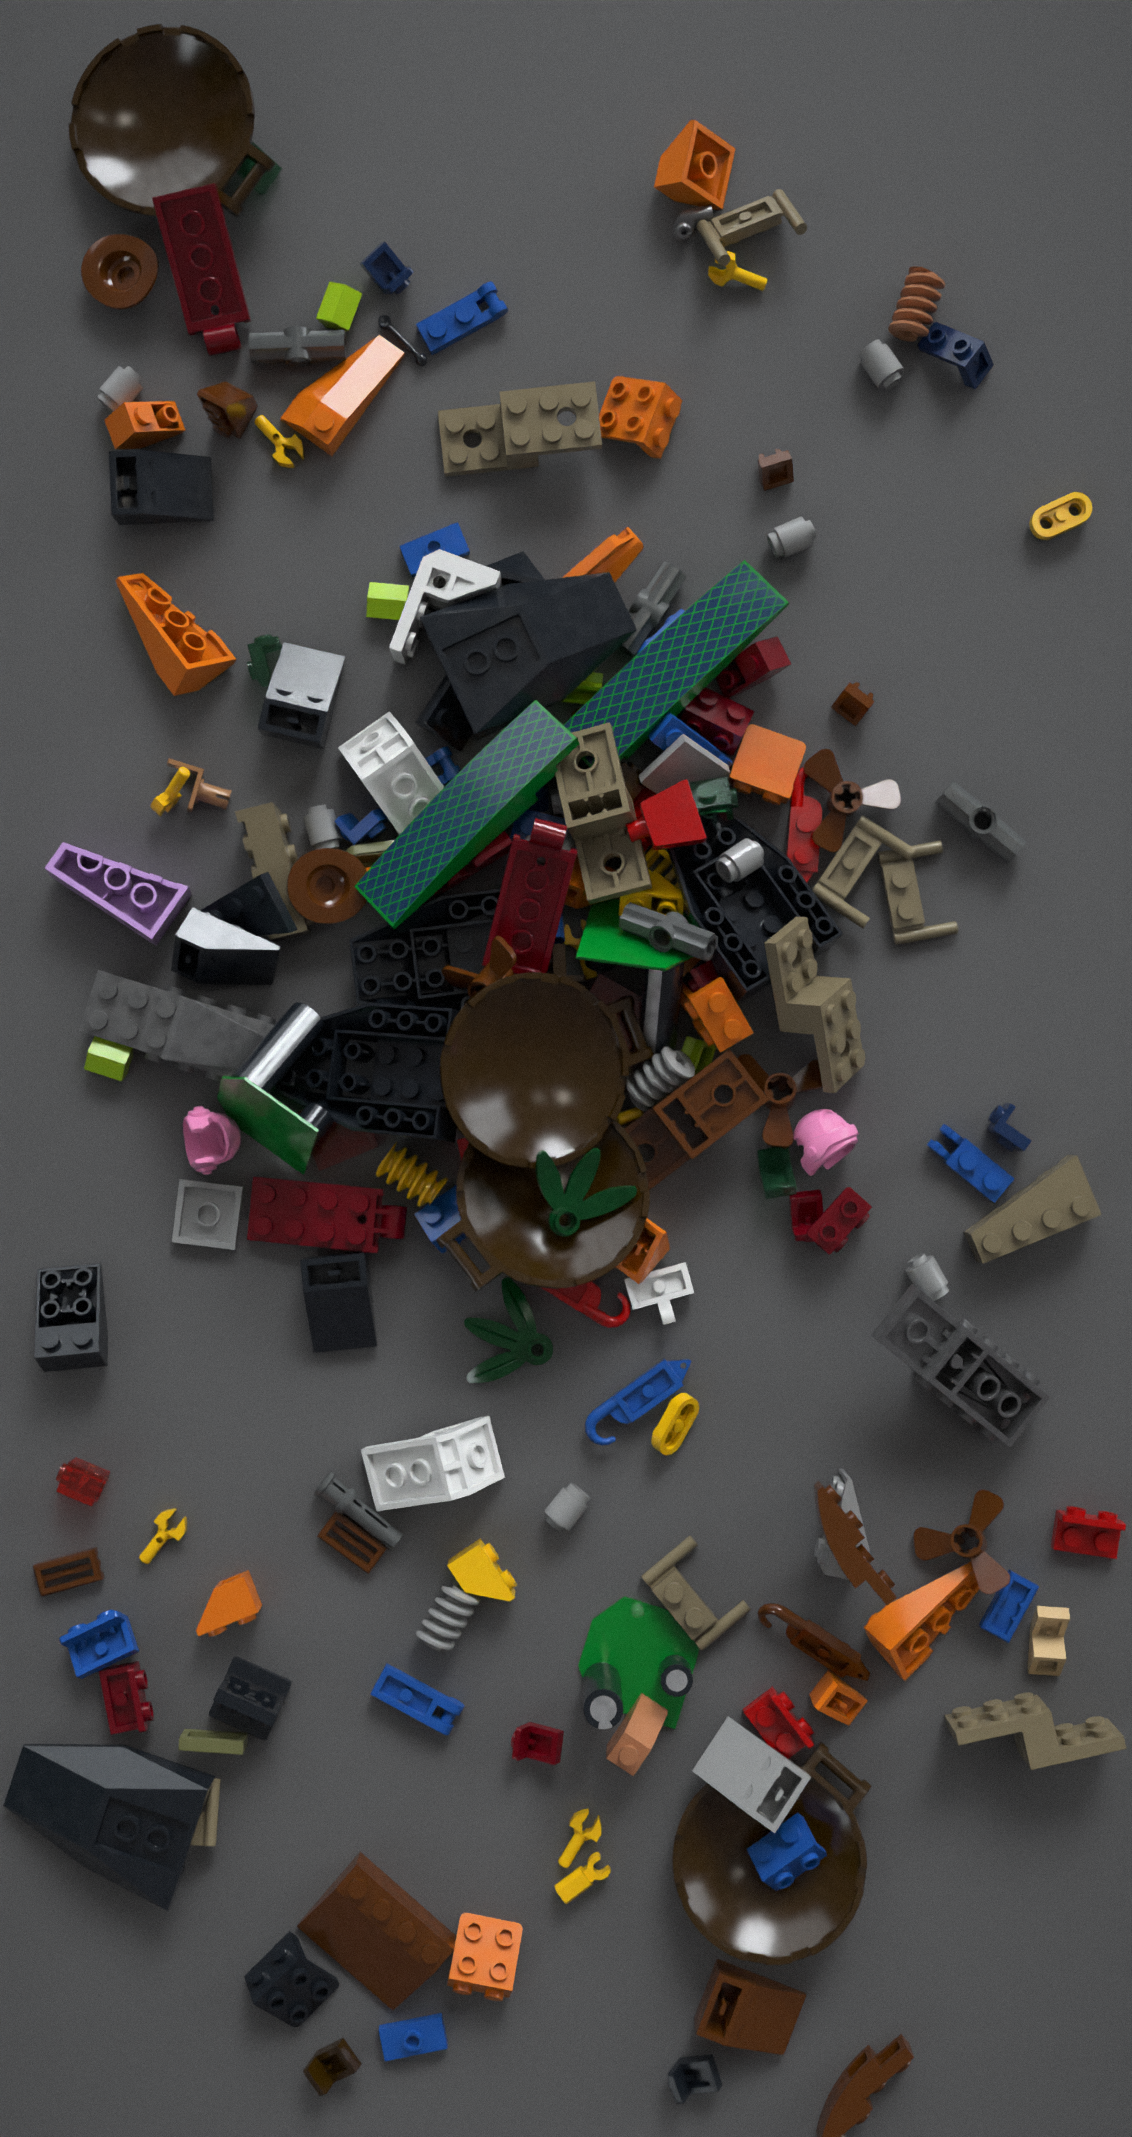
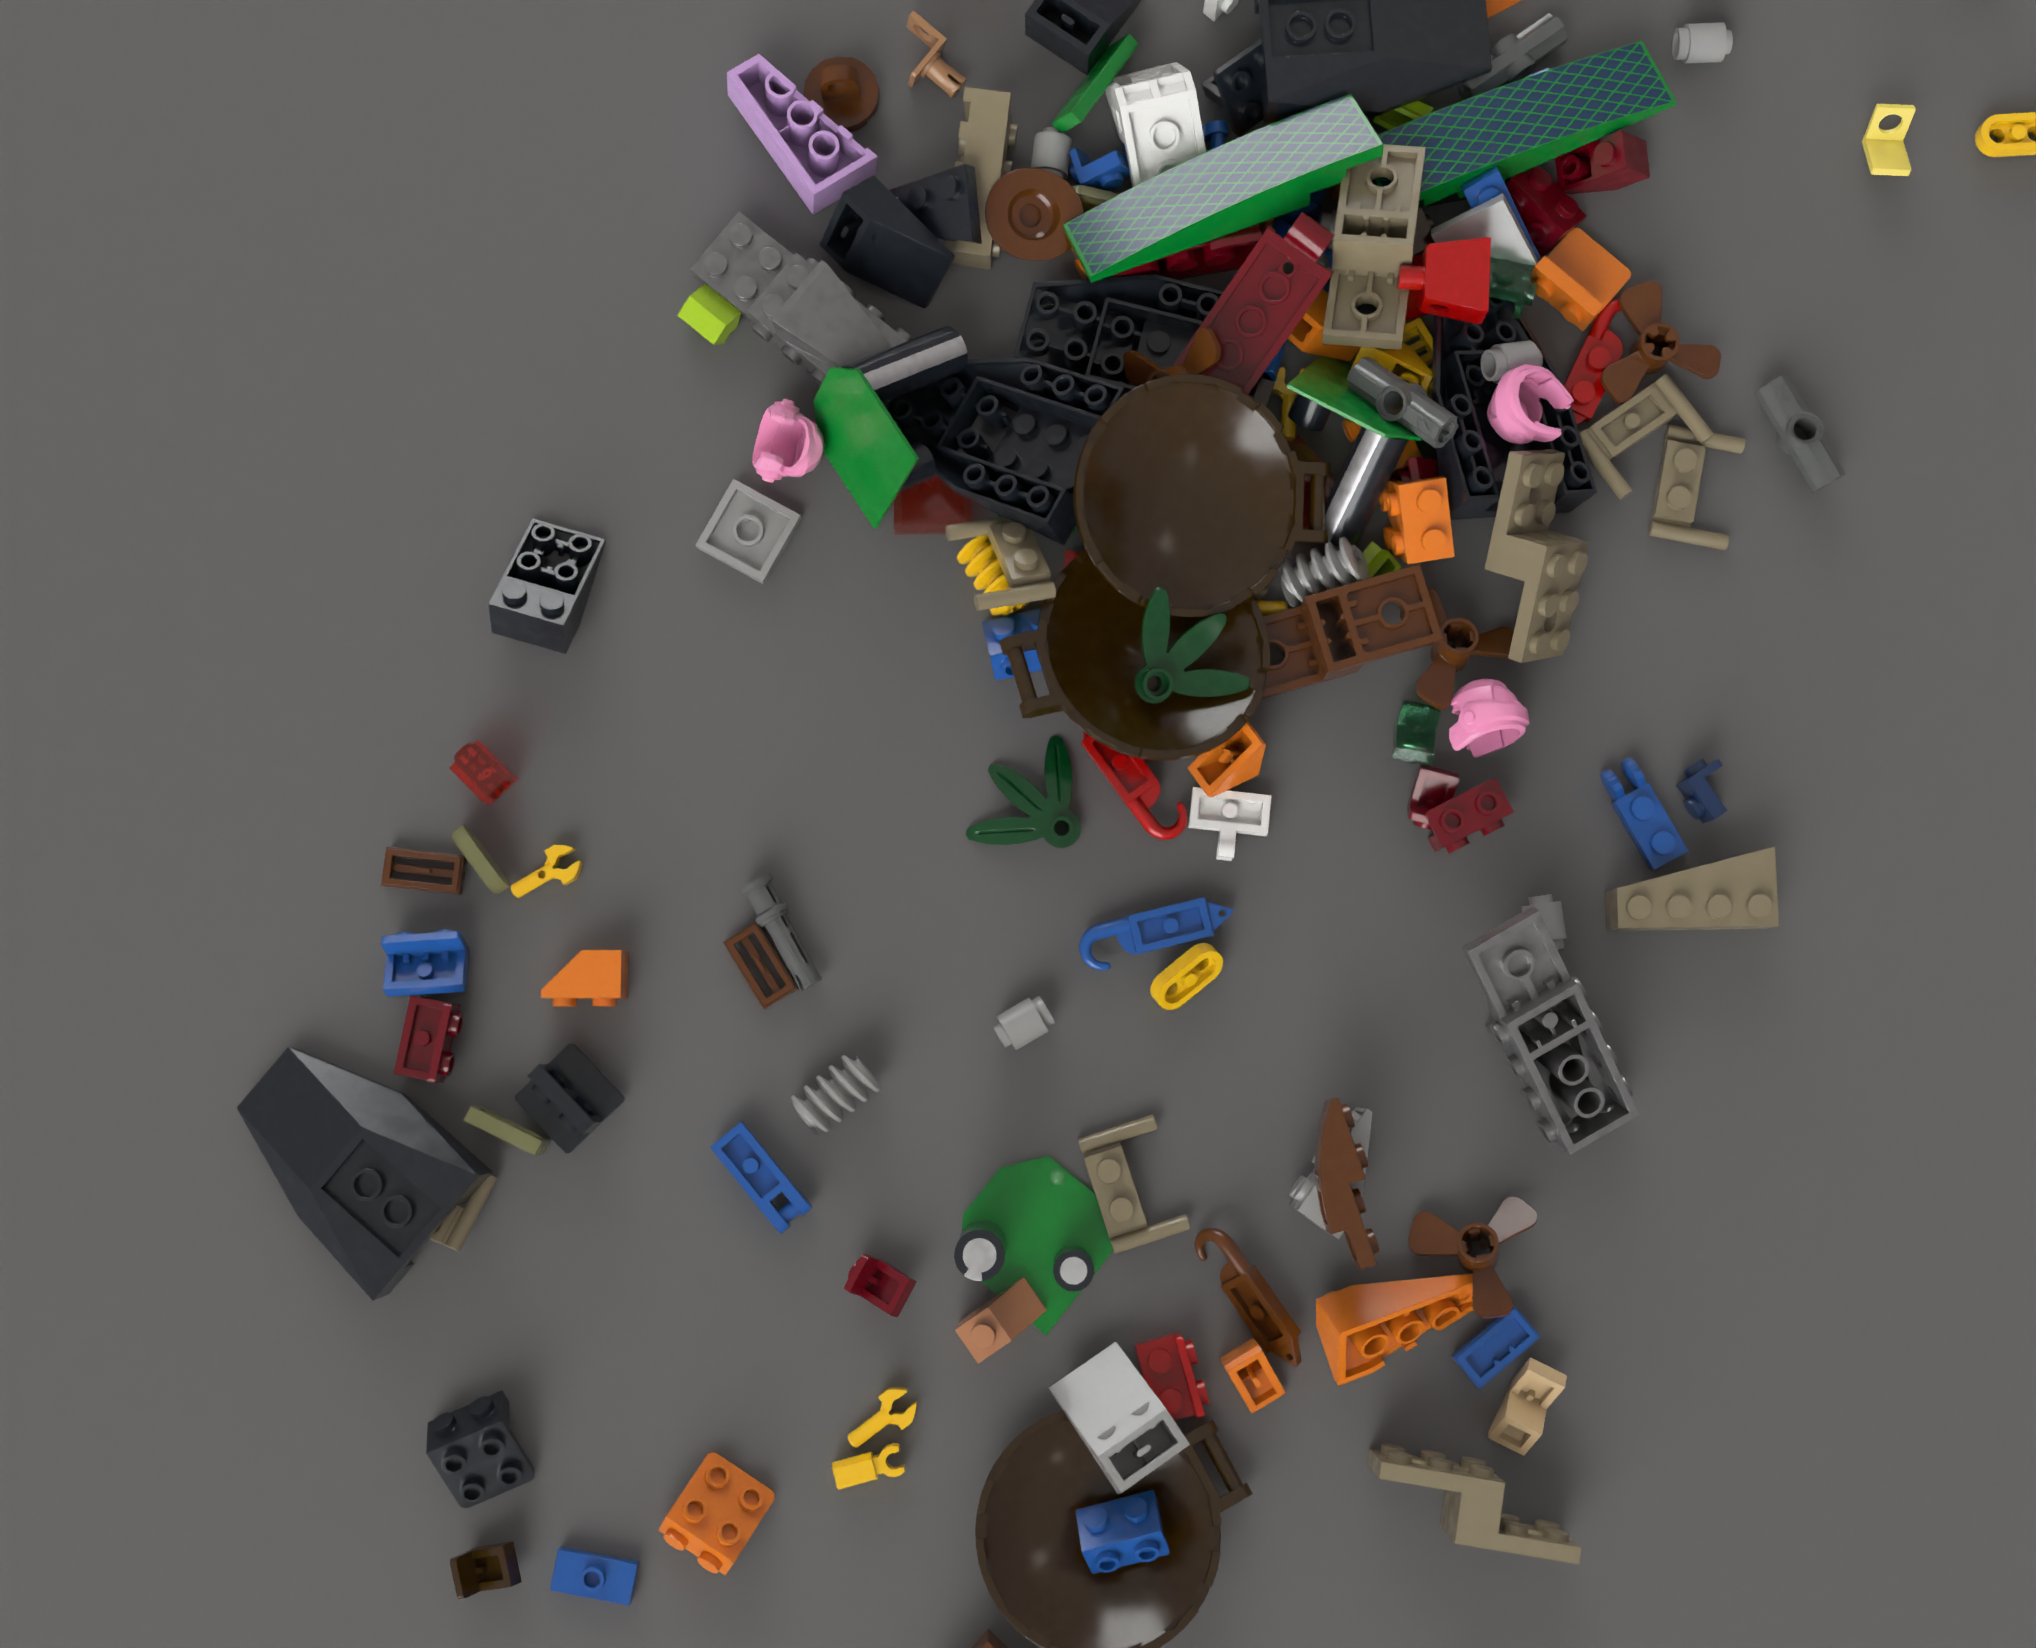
camera: 25 degrees right, 5 degrees down
yellow bar [151,767,190,817] -> none
dark red hinge [247,1176,407,1253] -> none
reddish brown slope [297,1852,456,2010] -> none
black slope [300,1252,377,1353] -> none
white bracket [361,1416,505,1511] -> none
yellow slope [447,1538,517,1602] -> none
reddish brown tile [831,682,875,727] -> none
red bracket [1051,1506,1126,1559] -> none
none -> olive tile [451,824,510,895]
none -> reddish brown tile [803,56,880,132]
none -> dark tan plate [946,516,1056,611]
none -> green tile [1051,34,1138,133]
none -> bright pink helmet [1487,364,1574,445]
none -> light yellow bracket [1862,104,1916,176]

